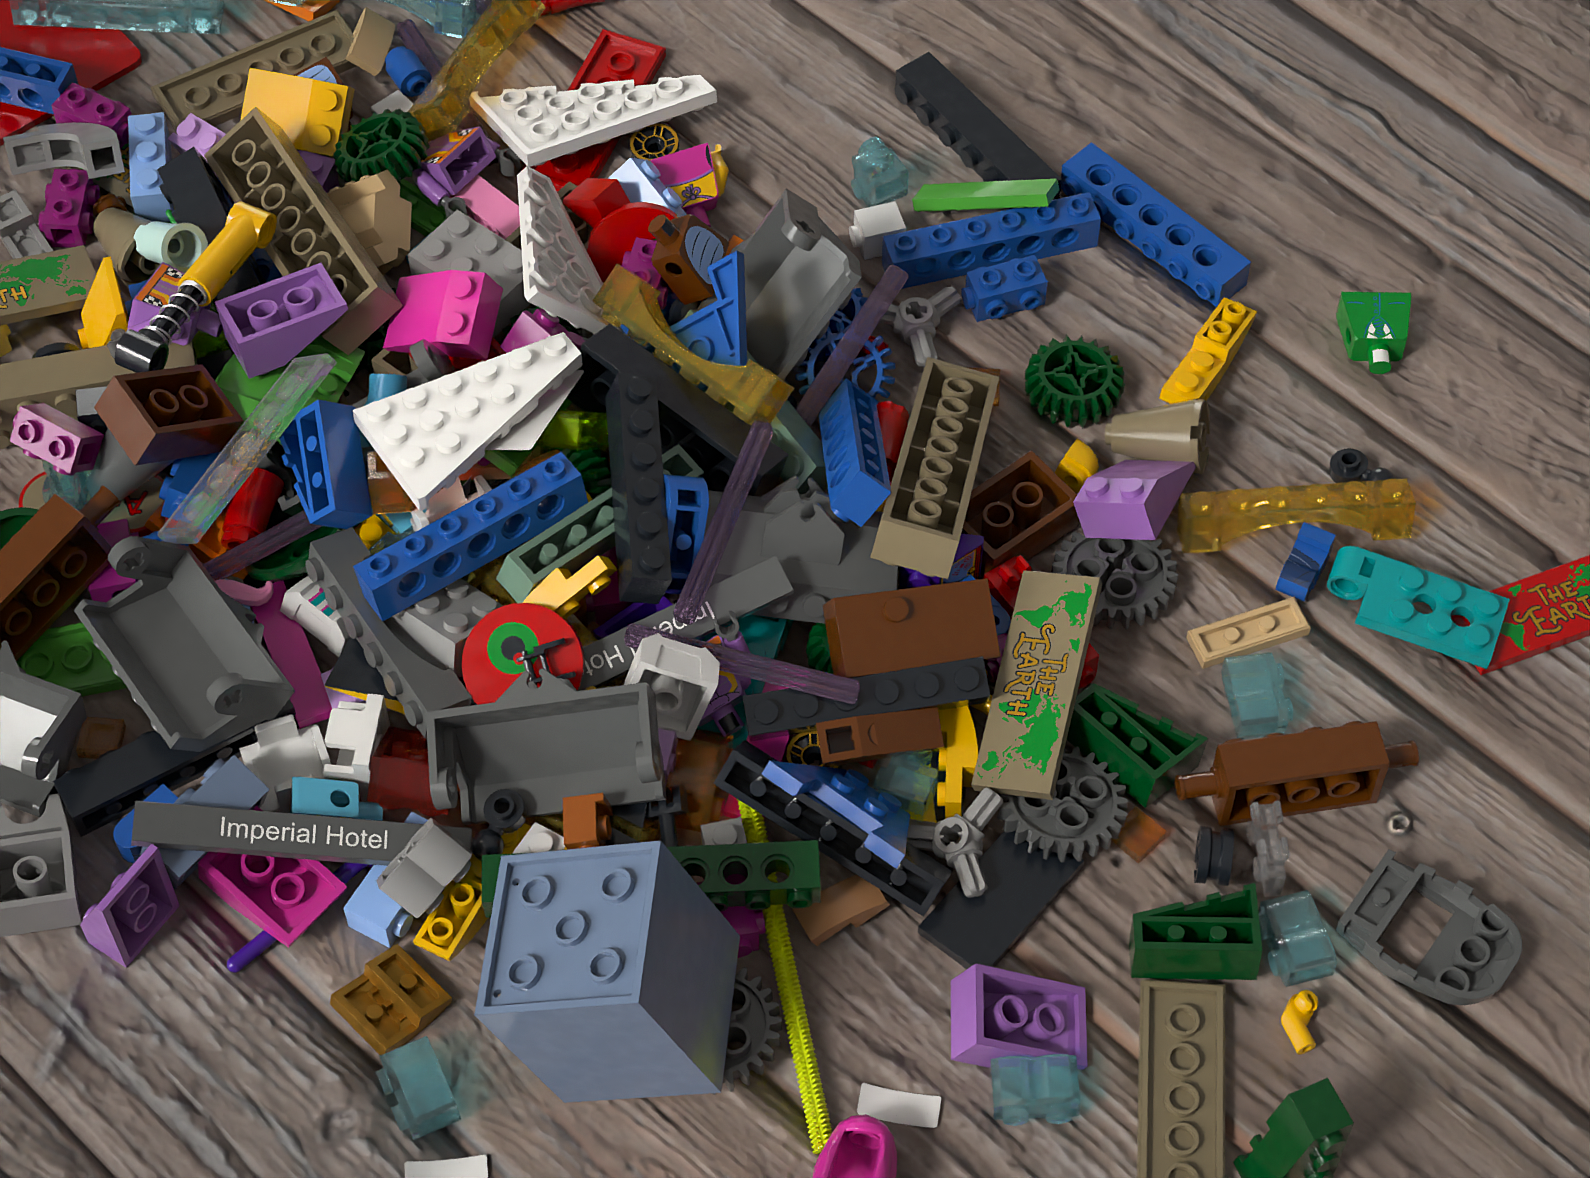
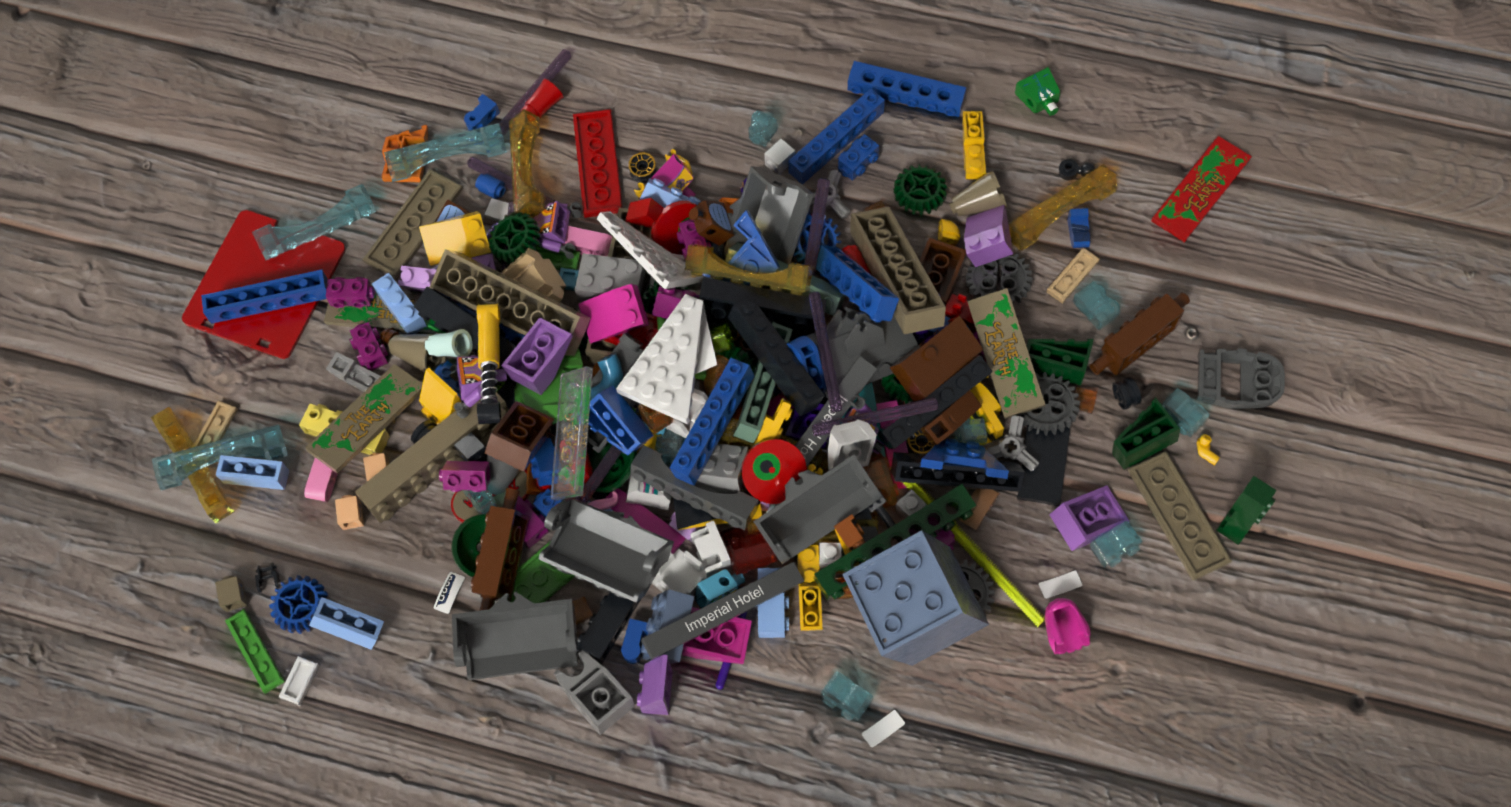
camera: 25 degrees left, 10 degrees up
light grey arch [3,122,125,179] -> none
pearl gold slope [330,944,452,1059] -> none
tan slope [345,7,395,76] -> none
light grey brick [376,818,472,918] -> none
white wing [469,75,717,167] -> none
black plate [471,789,528,861] -> none
black piece [516,638,576,687] -> none
black brick [894,51,1062,209] -> none
bright green tile [912,179,1059,212] -> none
clear plate [1247,801,1290,897] -> none
teal hinge [1327,546,1510,669] -> none

